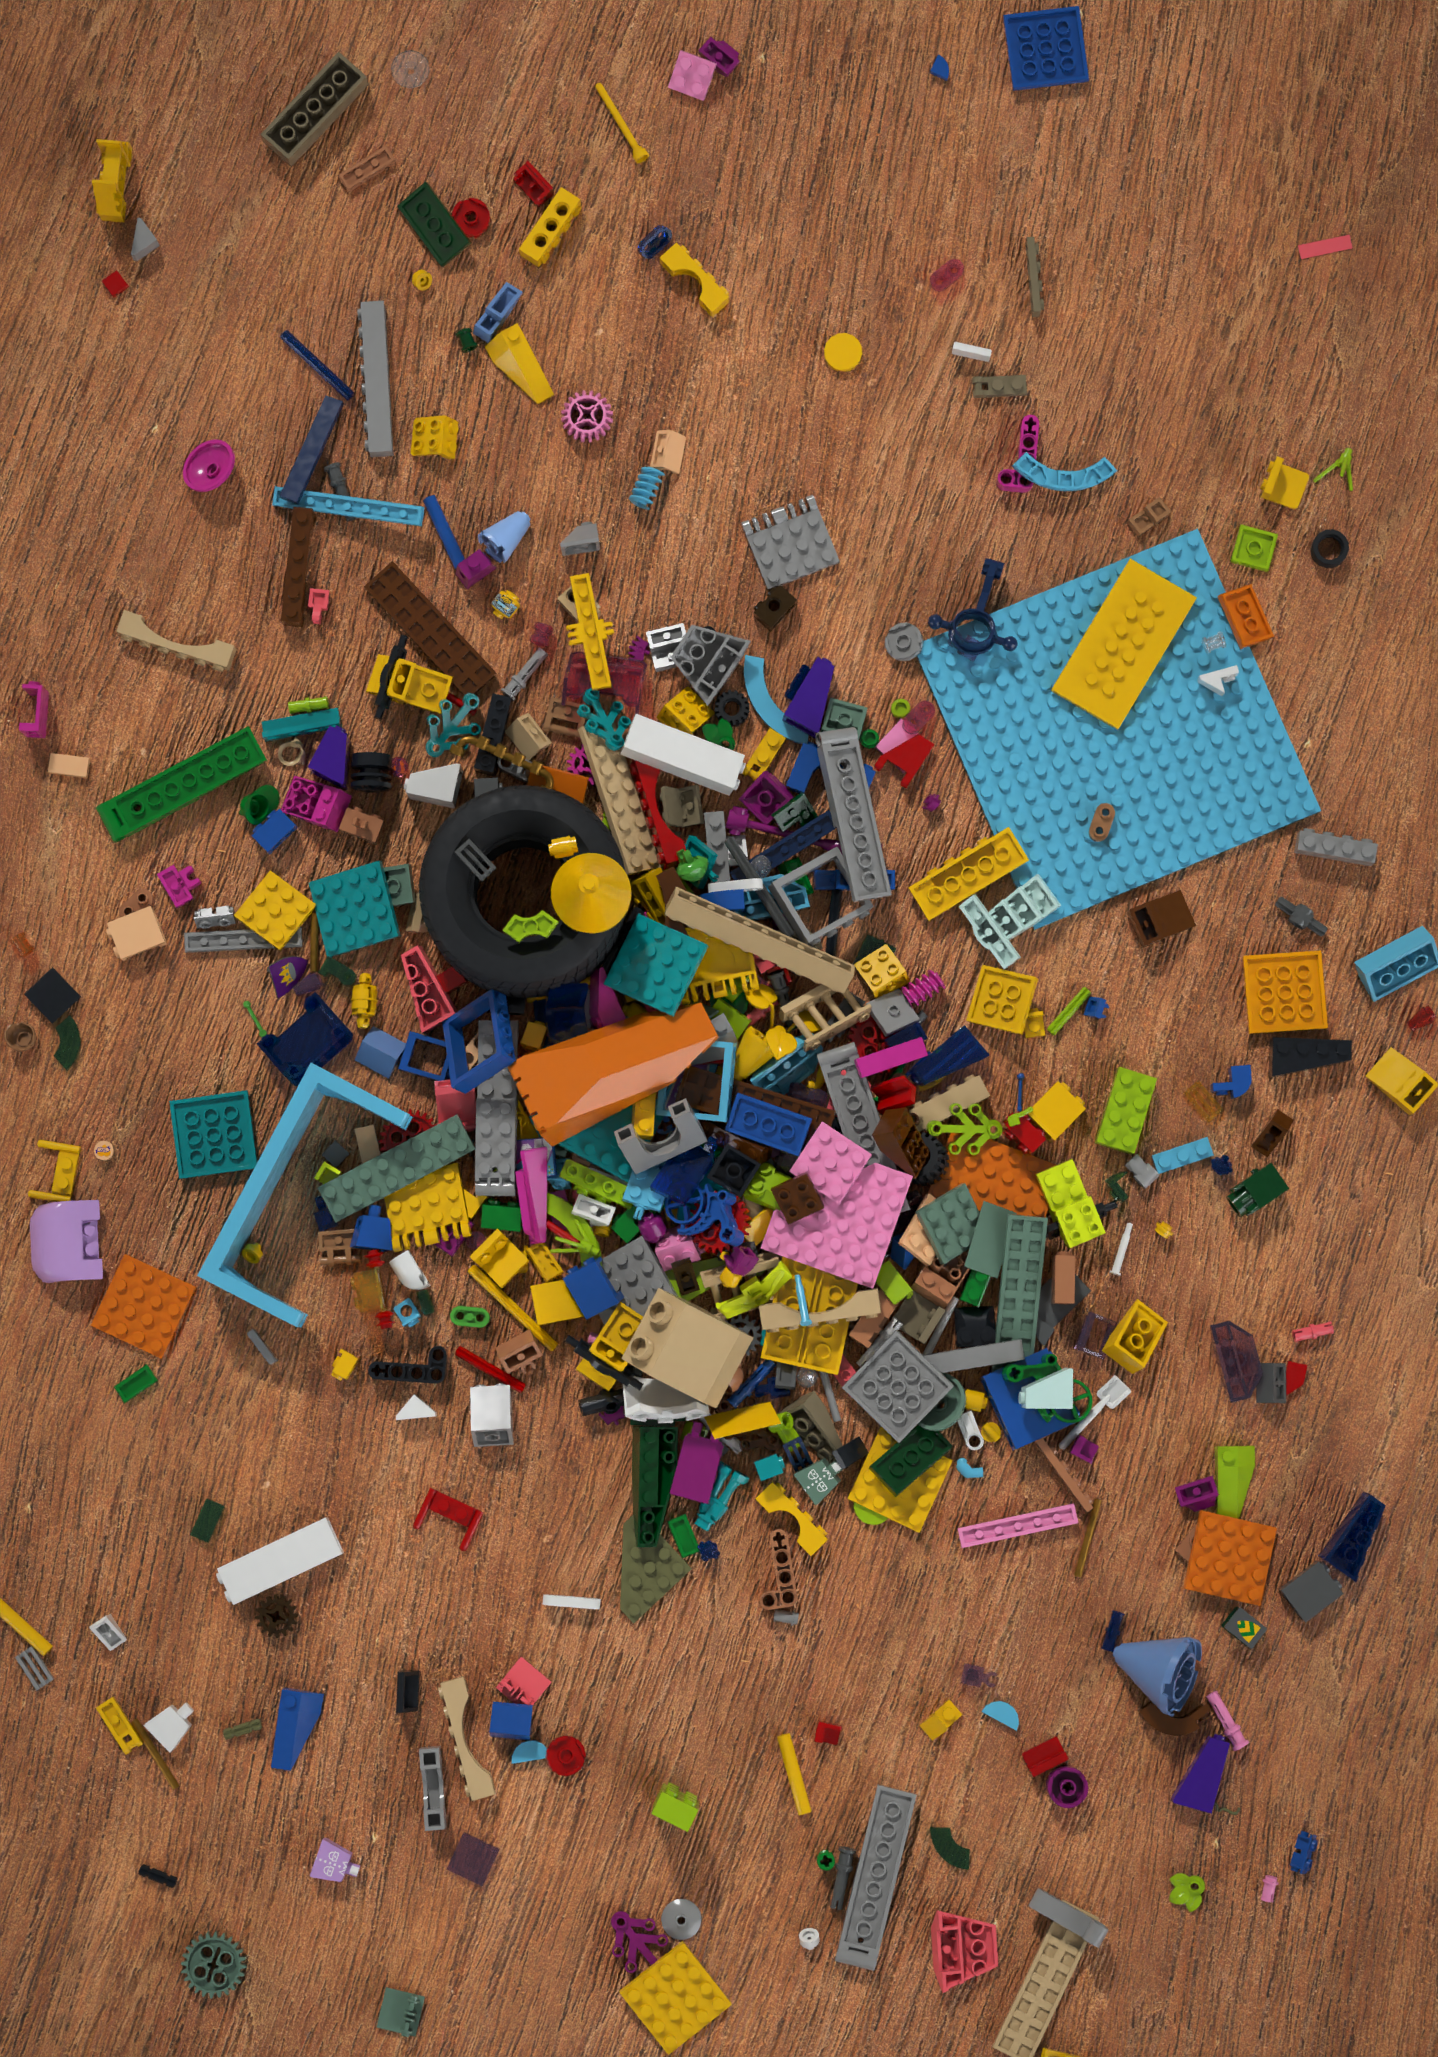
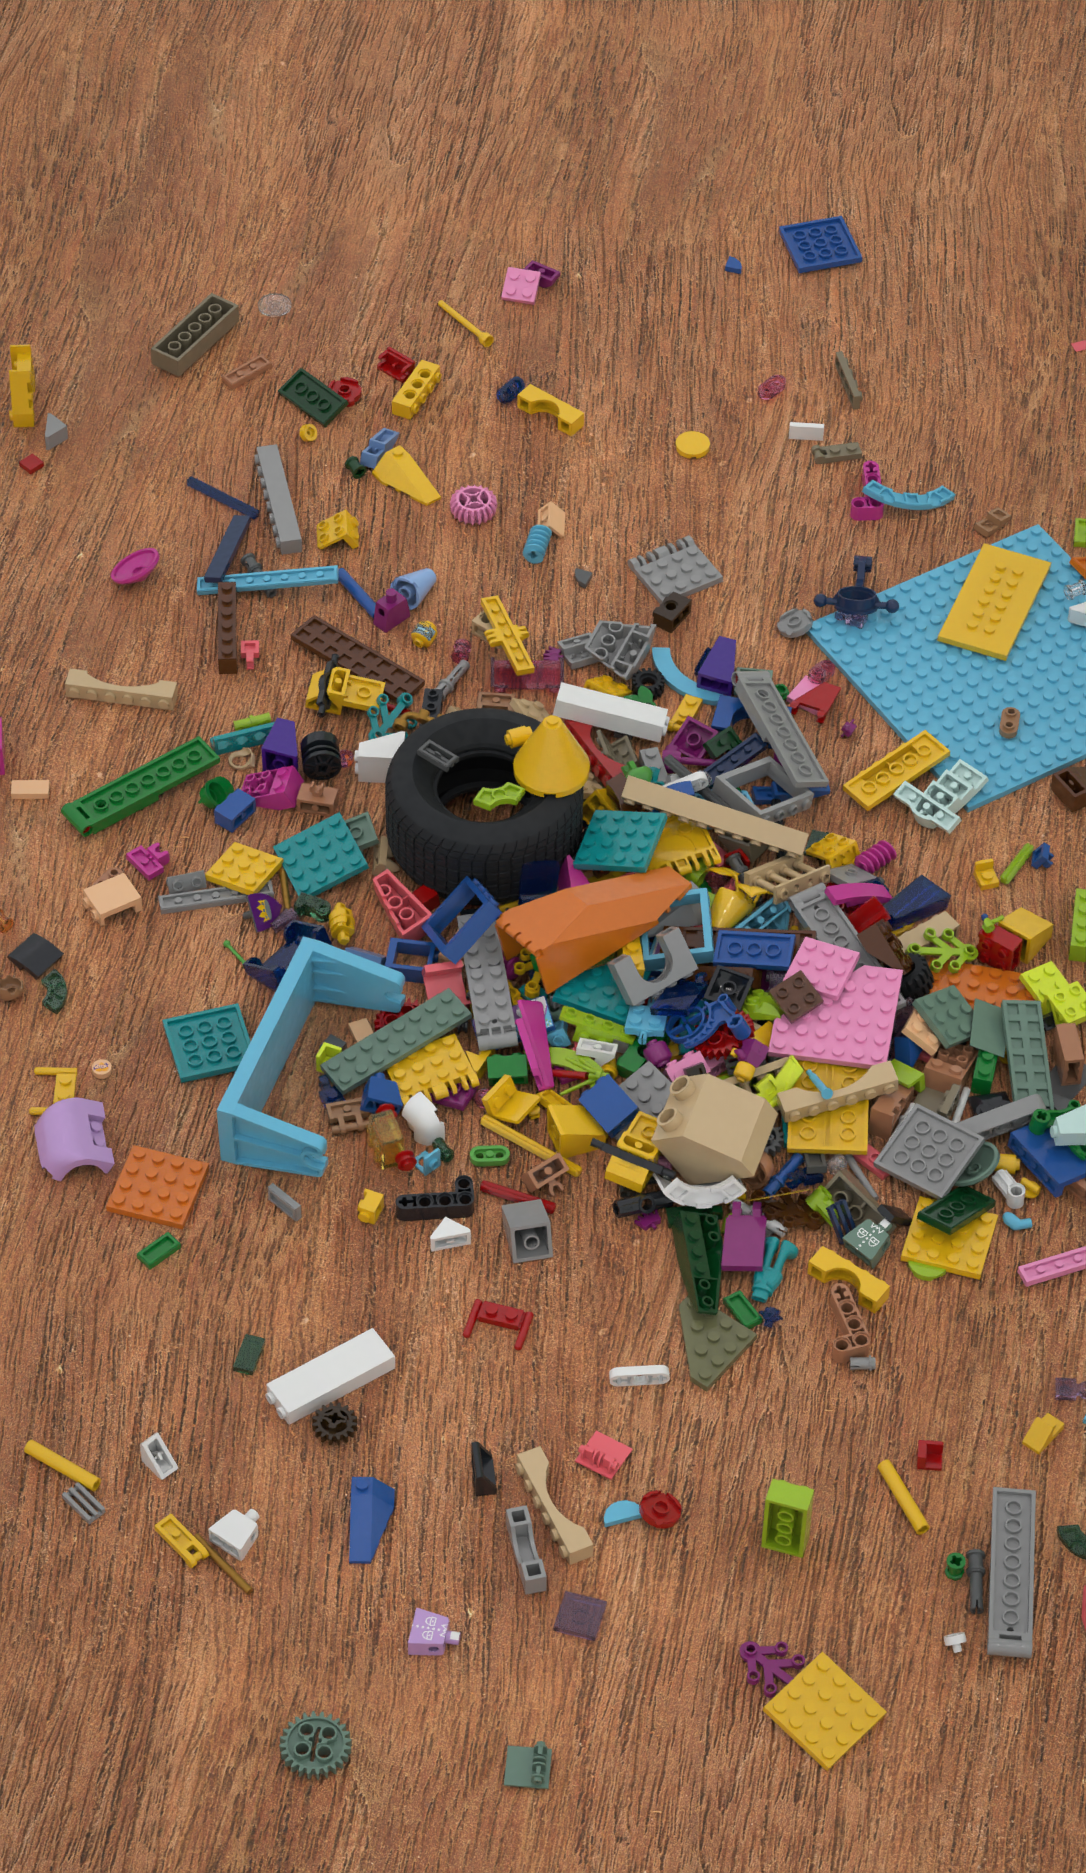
camera: 10 degrees left, 35 degrees down
black axle [138,1864,178,1888] -> none
olive axle [223,1719,262,1740] -> none
blue slope [489,1701,533,1740] -> none
light grey slope [560,522,600,556] -> none
teal plant [577,688,631,751] -> none
light grey dish [661,1899,701,1940] -> none
teal brick [754,1454,786,1481] -> none
lime tile [891,699,911,719] -> none
yellow plate [966,965,1038,1035] -> none
none -> dark grey tile [575,568,593,589]

